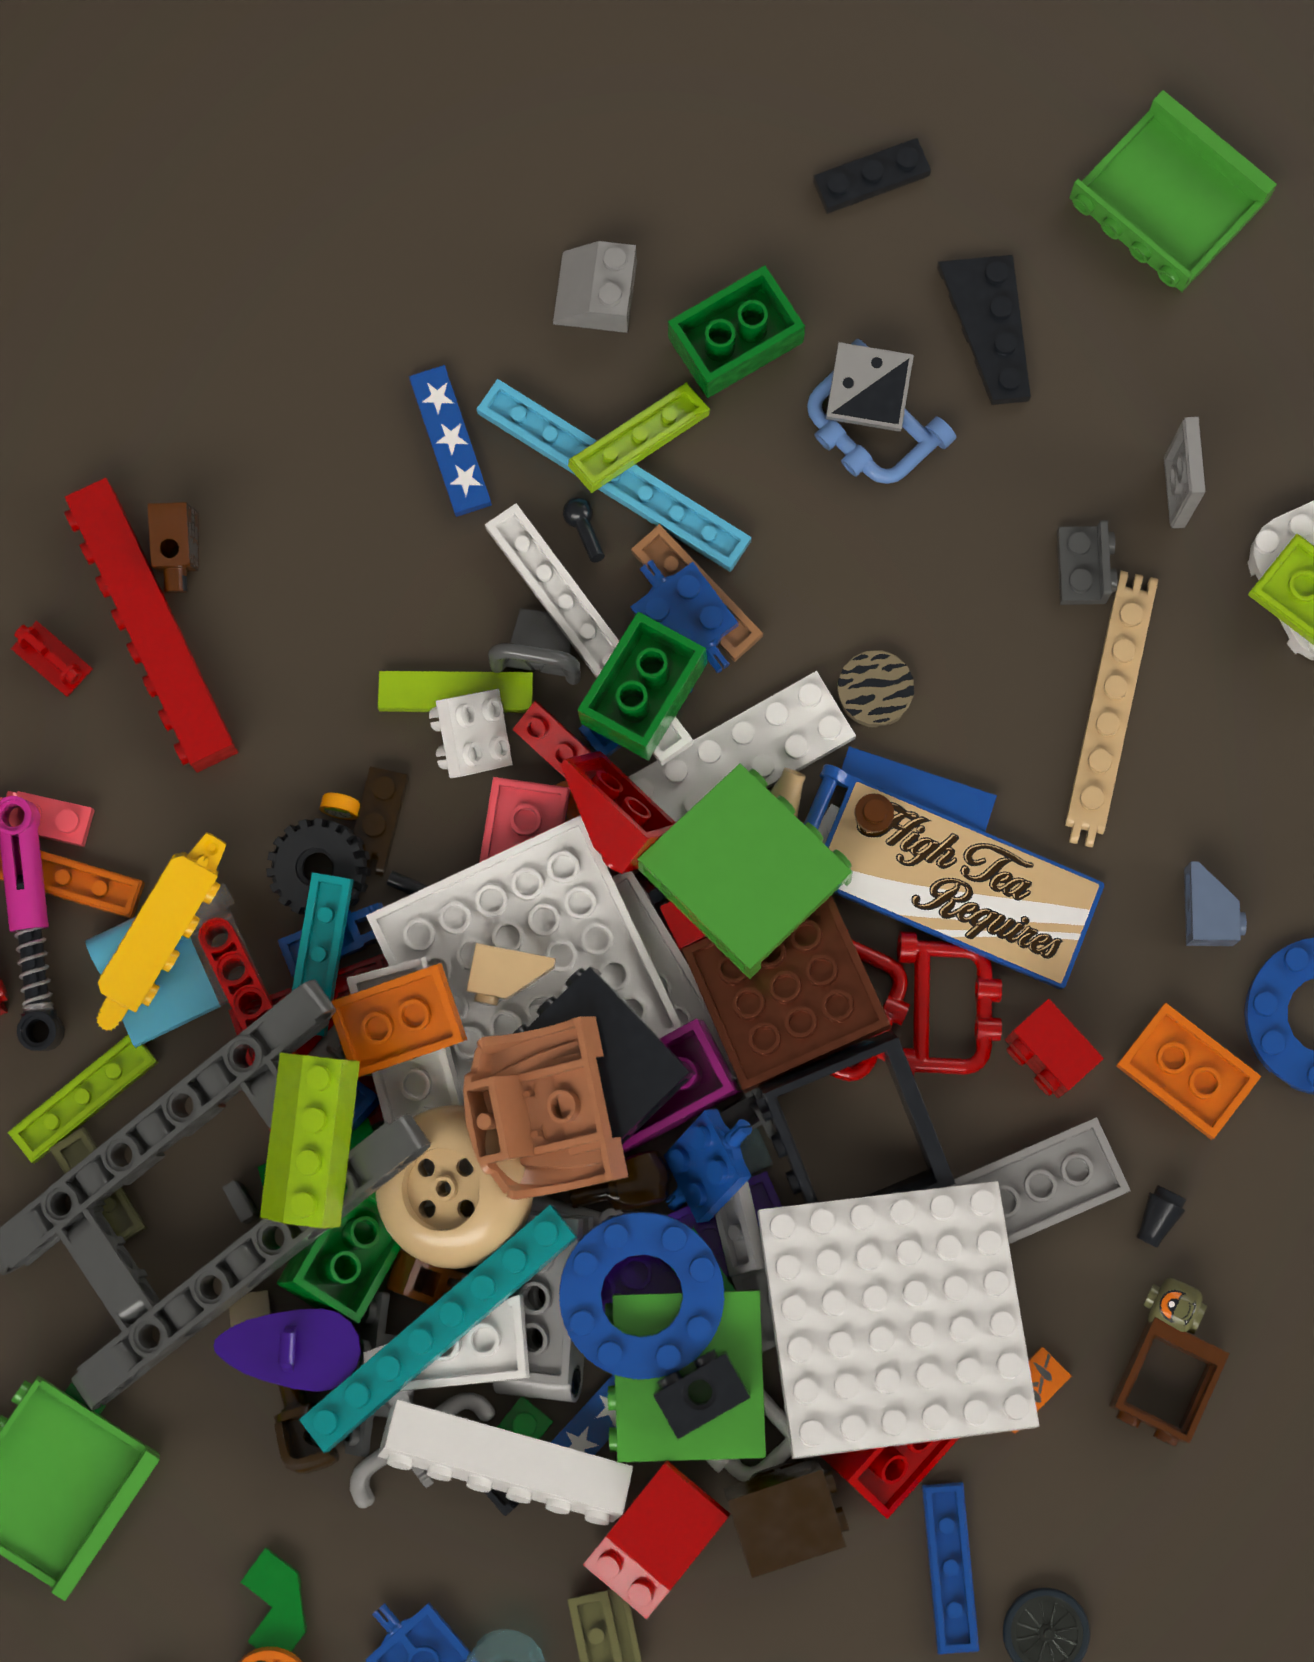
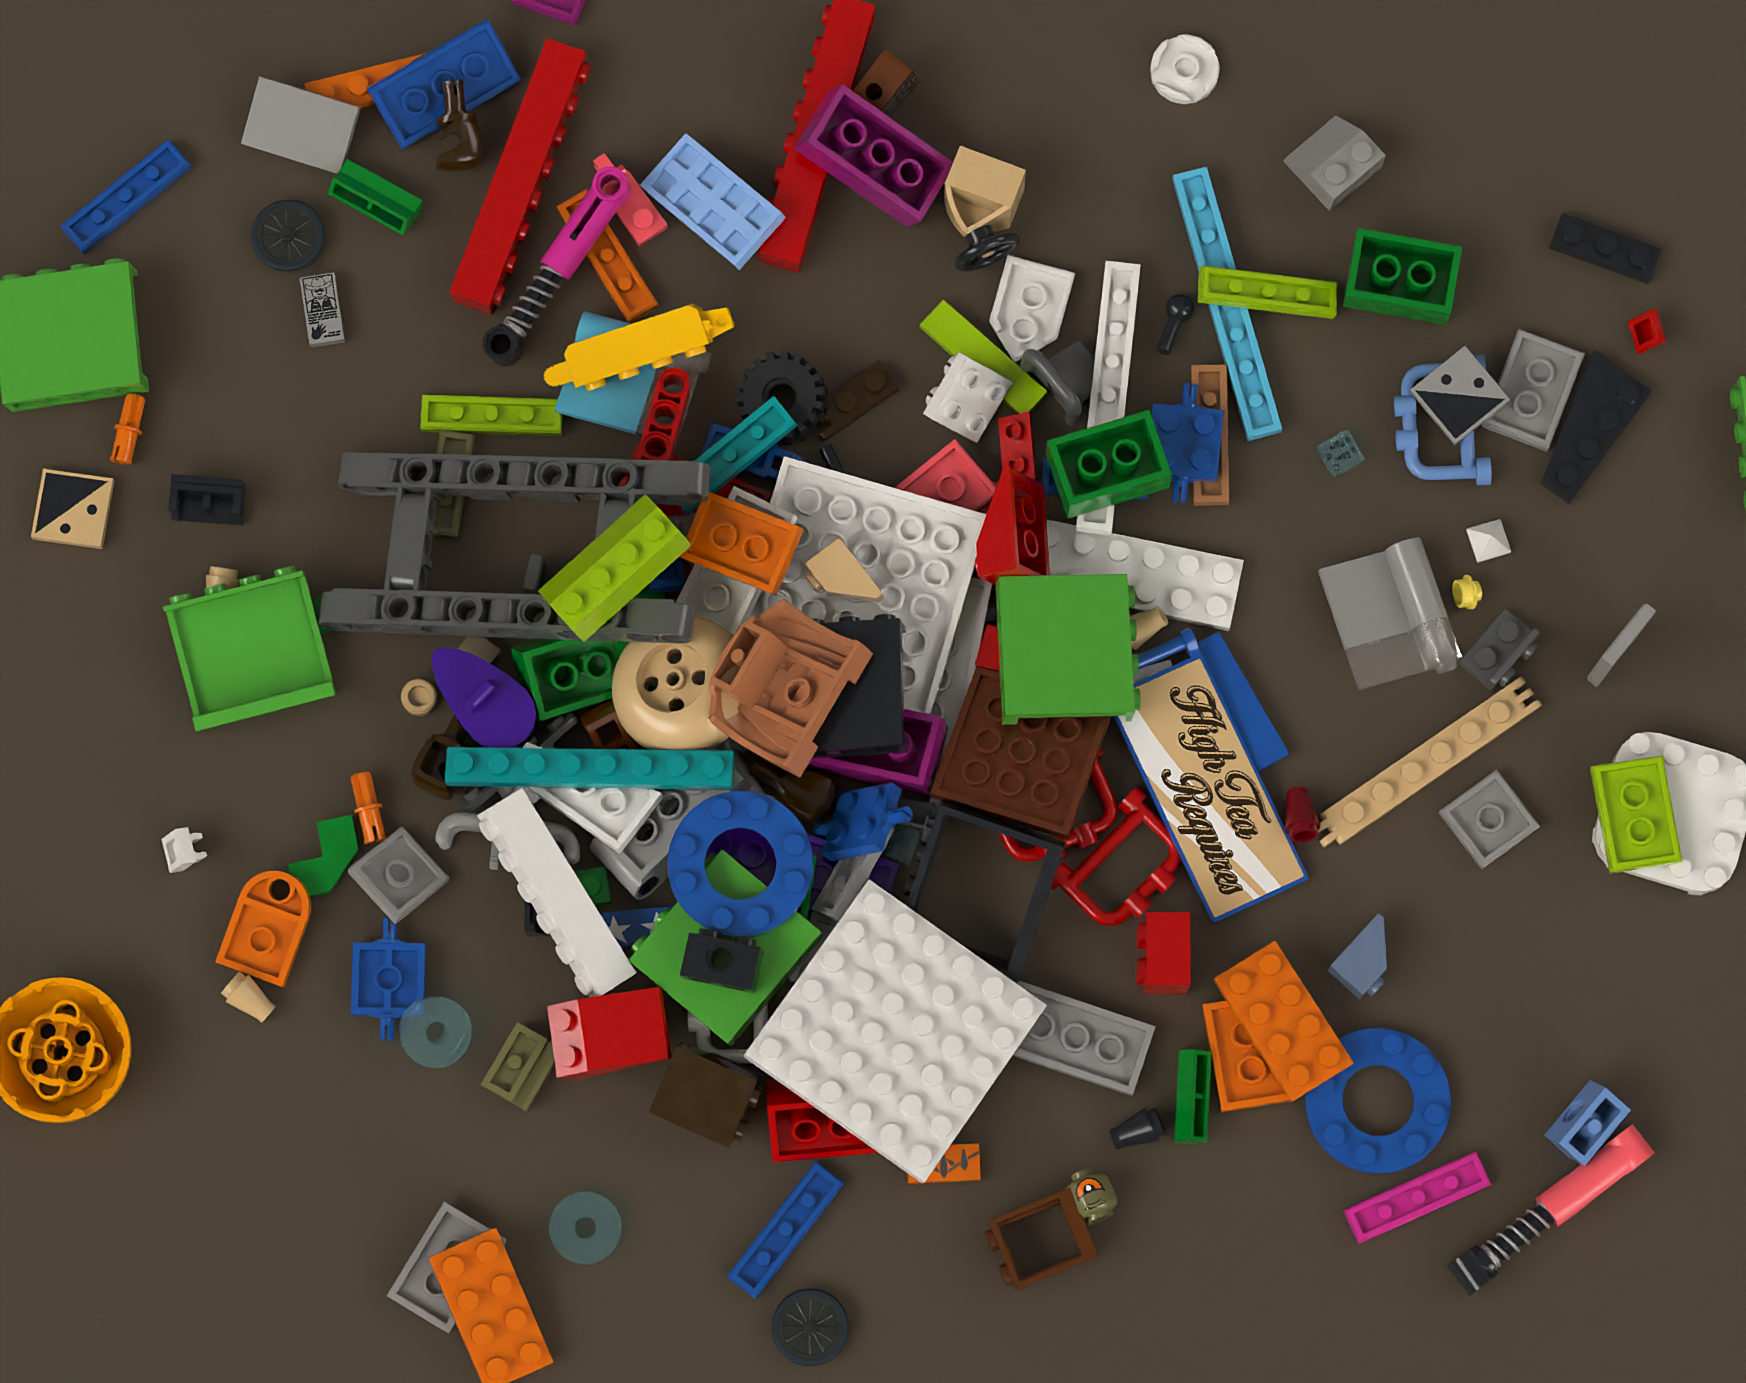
camera: 40 degrees right, 0 degrees up
red hinge [11,620,93,698] -> none
light orange tile [319,792,360,820] -> none
blue tile [409,365,492,517] -> none
dark tan tile [837,650,914,727] -> none
reddish brown plate [854,793,894,833] -> none
none -> light grey tile [348,826,450,924]
none -> orange axle [350,772,387,844]
none -> tan tile [401,679,438,716]
none -> light blue plate [640,133,786,270]
none -> magenta brick [794,84,953,227]
none -> tan piece [944,146,1026,272]
none -> white tile [989,255,1075,363]
none -> white tile [1150,34,1220,104]
none -> green piece [1174,1049,1212,1144]
none -> orange plate [1213,941,1354,1103]
none -> dark red cone [1285,787,1321,843]
none -> clear light blue tile [1316,429,1365,478]
none -> light grey door [1318,537,1462,691]
none -> light grey tile [1438,769,1540,870]
none -> light yellow plate [1452,575,1482,609]
none -> white slope [1466,519,1511,563]
none -> light grey tile [1481,329,1585,452]
none -> red slope [1628,309,1666,354]

